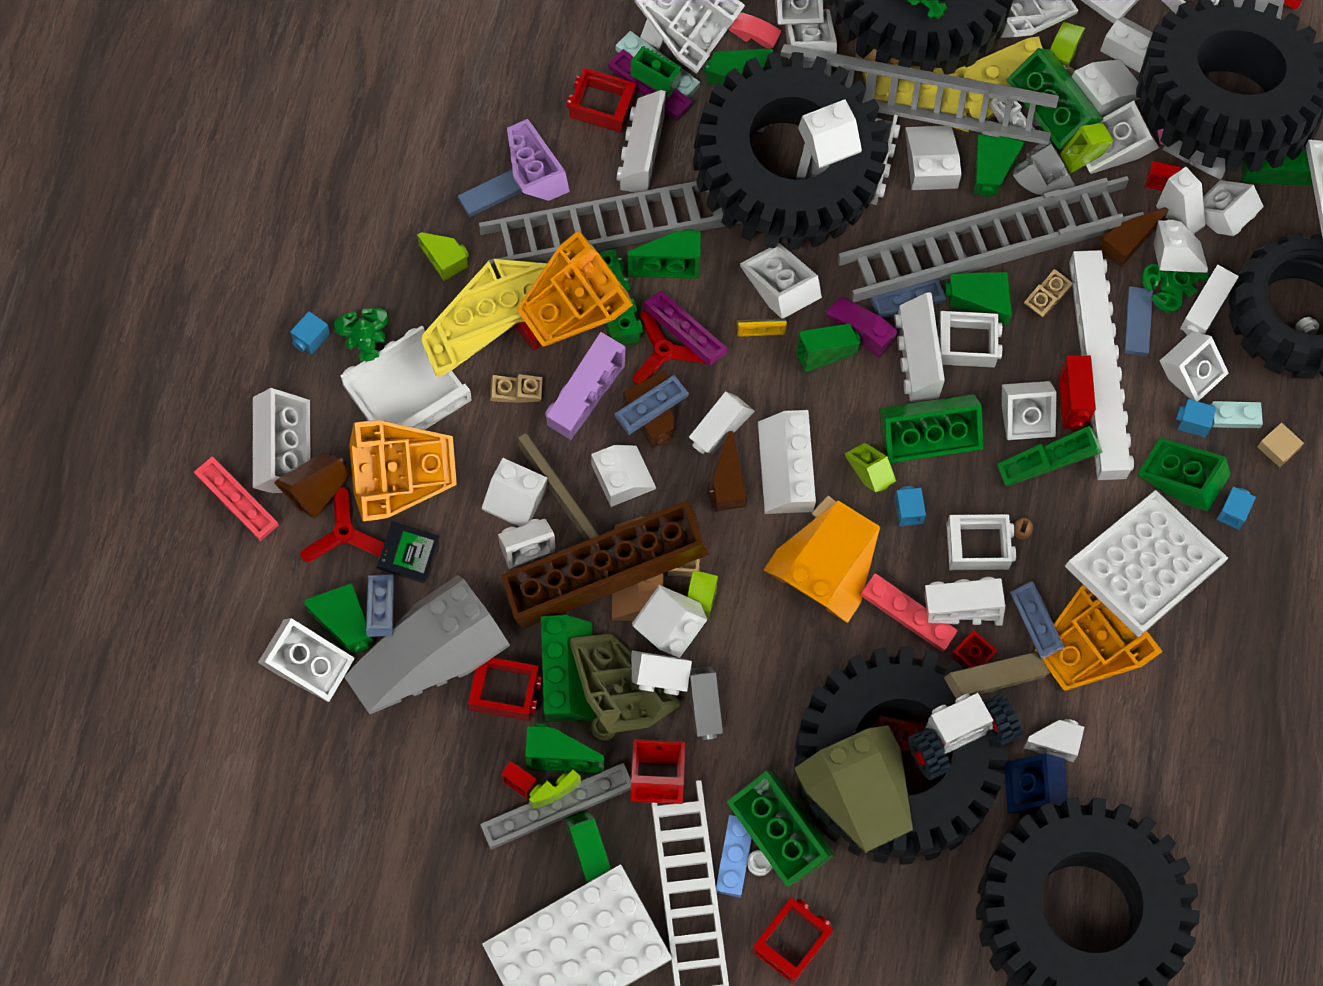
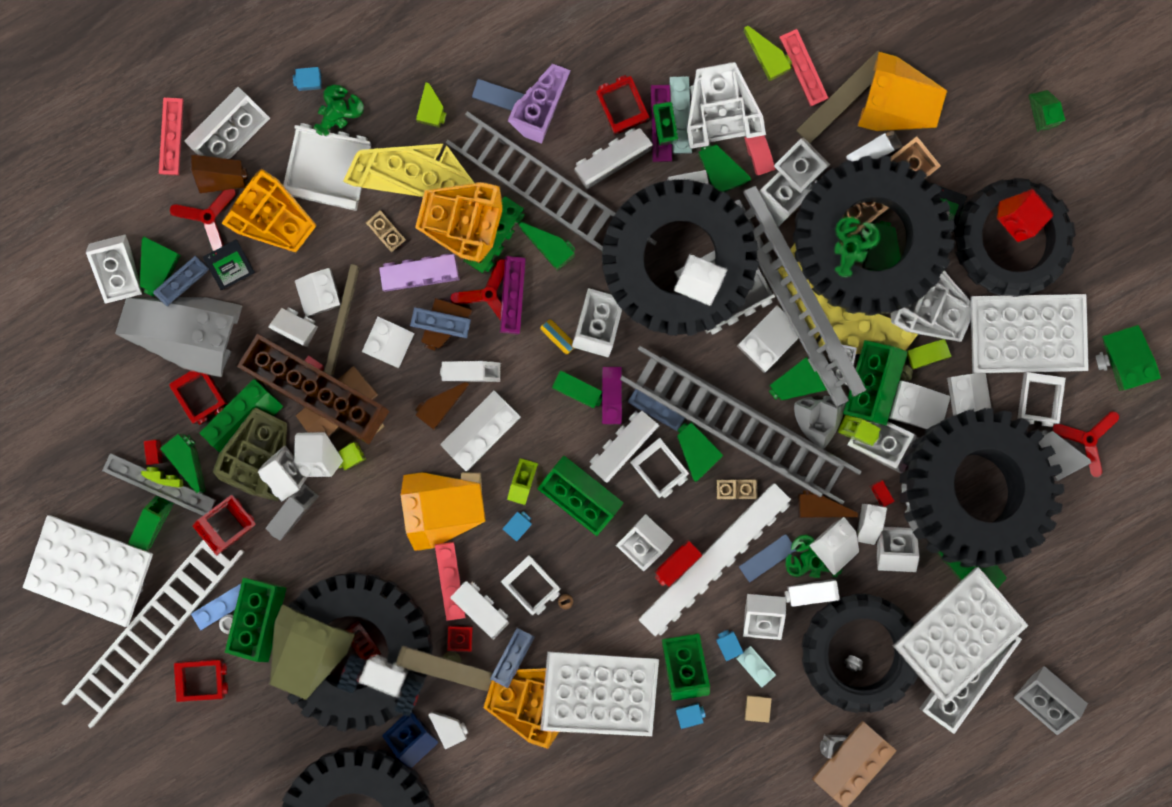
camera: 50 degrees right, 20 degrees up
green slope [997,426,1103,487] -> none

